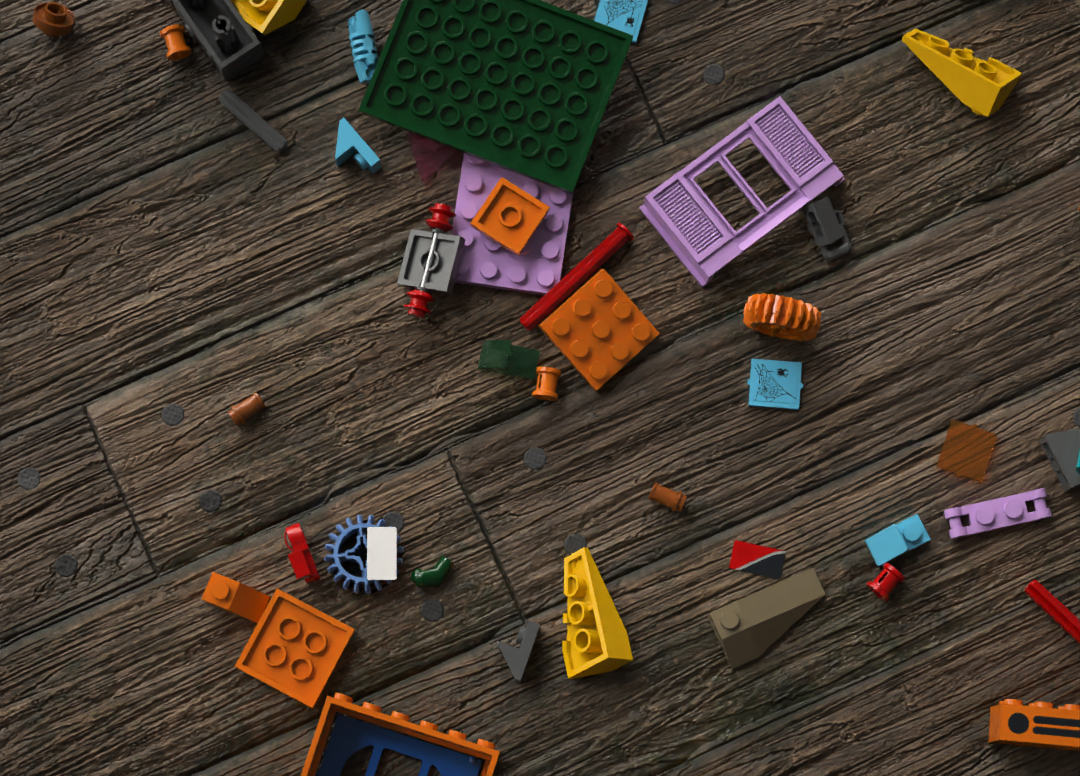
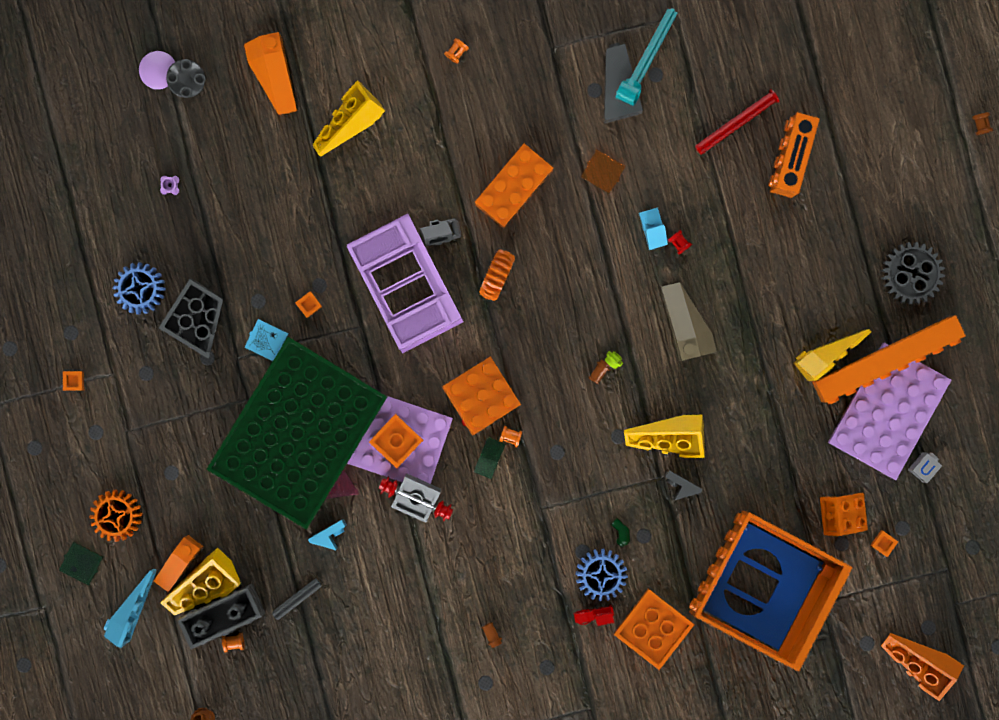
camera: 75 degrees left, 10 degrees up
orange slope [201,572,271,623] -> none
medium azure hinge [348,9,379,84] -> none
white sticker [367,527,397,580] -> none
red axle [519,222,634,331] -> none
sticker [729,540,785,579] -> none
medium azure piece [747,359,803,410] -> none
lavender plate [944,488,1052,539] -> none
none -> orange plate [295,291,323,318]
none -> orange brick [474,143,553,229]
none -> lime plate [605,351,623,369]

